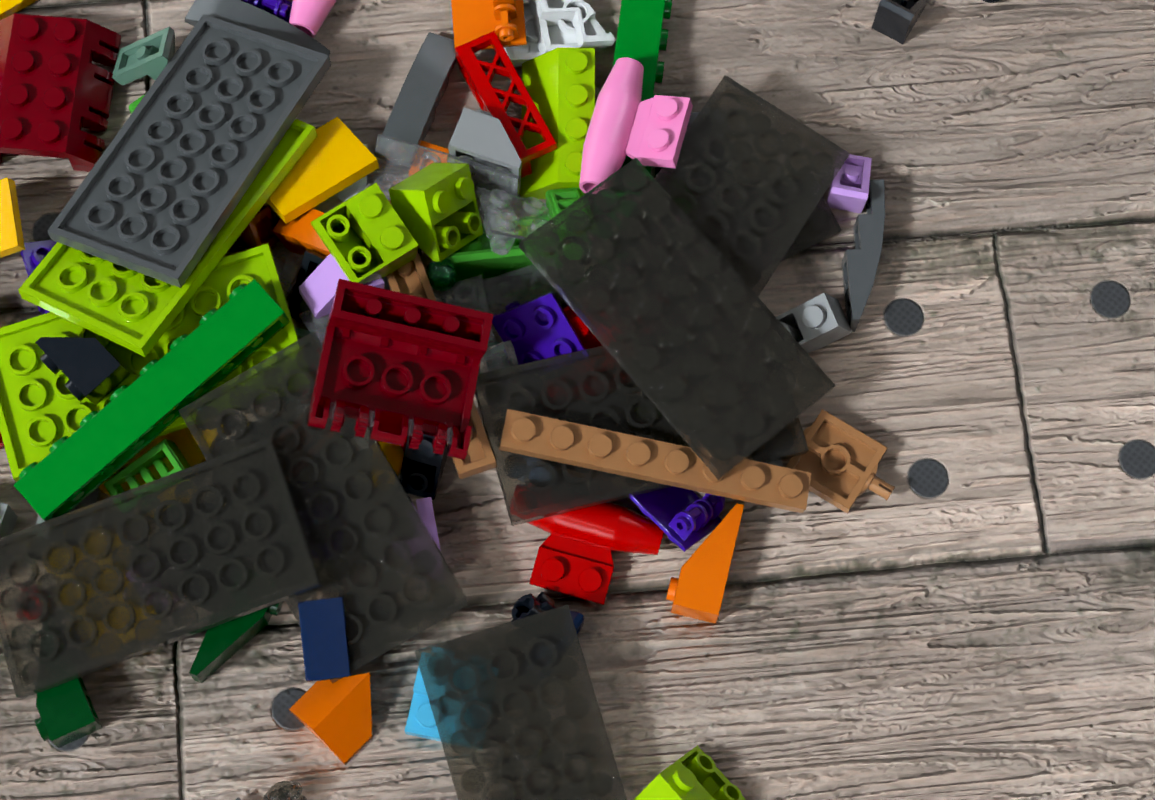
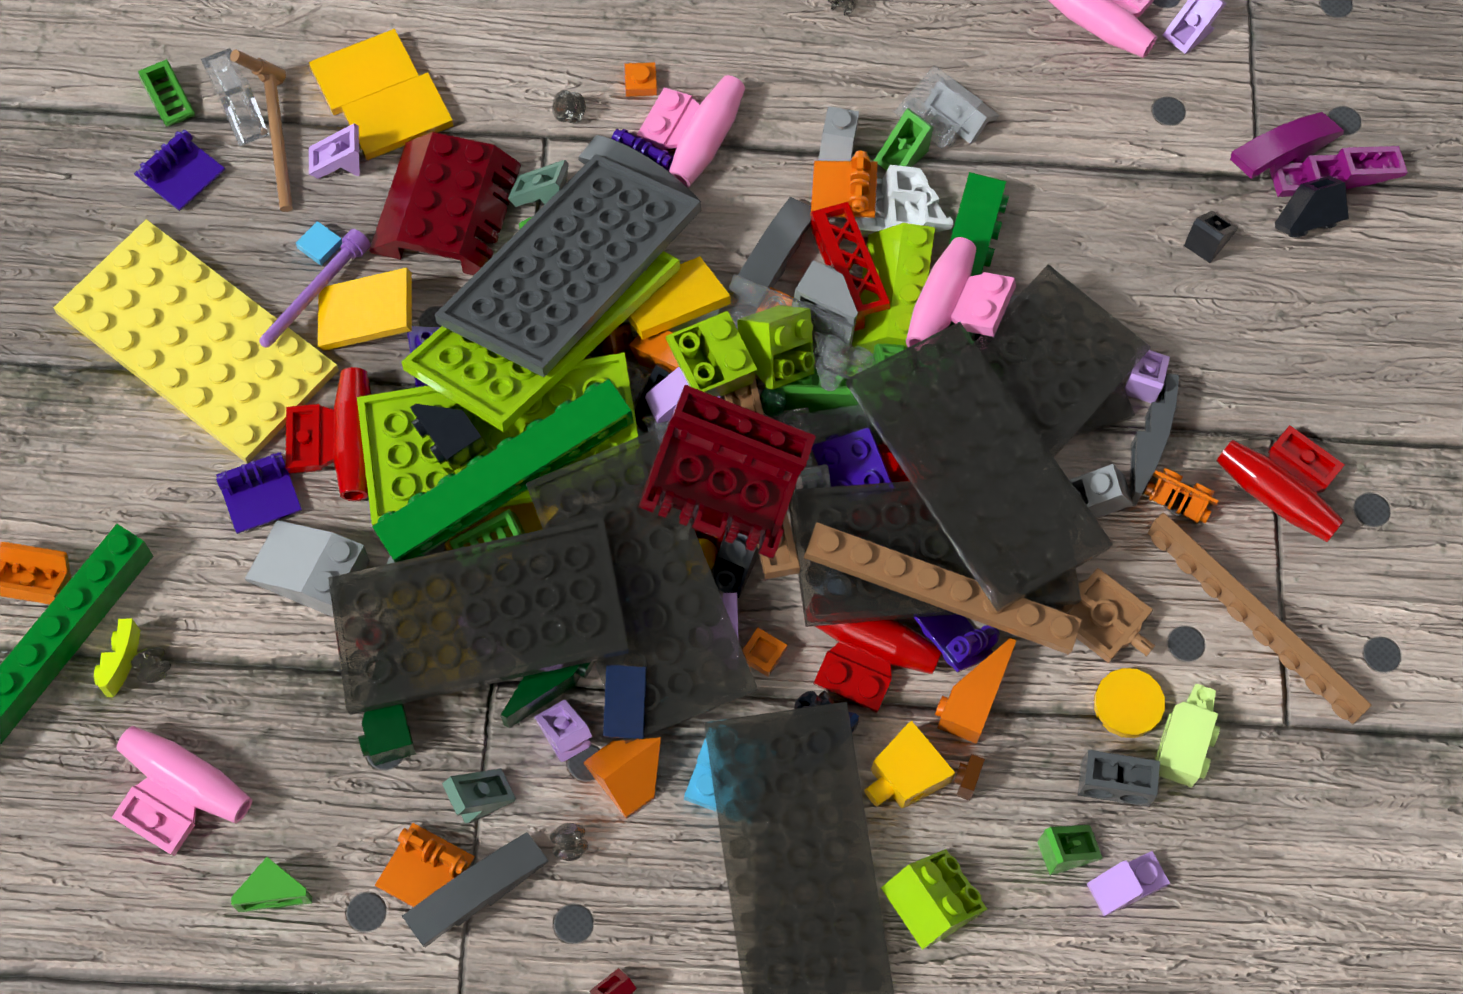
camera: 10 degrees right, 5 degrees down
none -> sand green slope [442,768,516,823]
none -> lavender slope [534,699,592,762]
none -> orange plate [739,627,787,677]
none -> yellow torso [864,721,955,808]
none -> reddish brown plate [953,754,985,801]
none -> bright green slope [1037,825,1103,876]
none -> dark grey brick [1078,750,1160,807]
none -> lavender slope [1087,851,1170,917]
none -> yellow tile [1094,668,1165,738]
none -> orange hinge [1144,468,1219,523]
none -> medium nougat plate [1147,512,1372,724]
none -> yellowish green hinge [1155,684,1220,788]
none -> red plate [1216,425,1345,542]

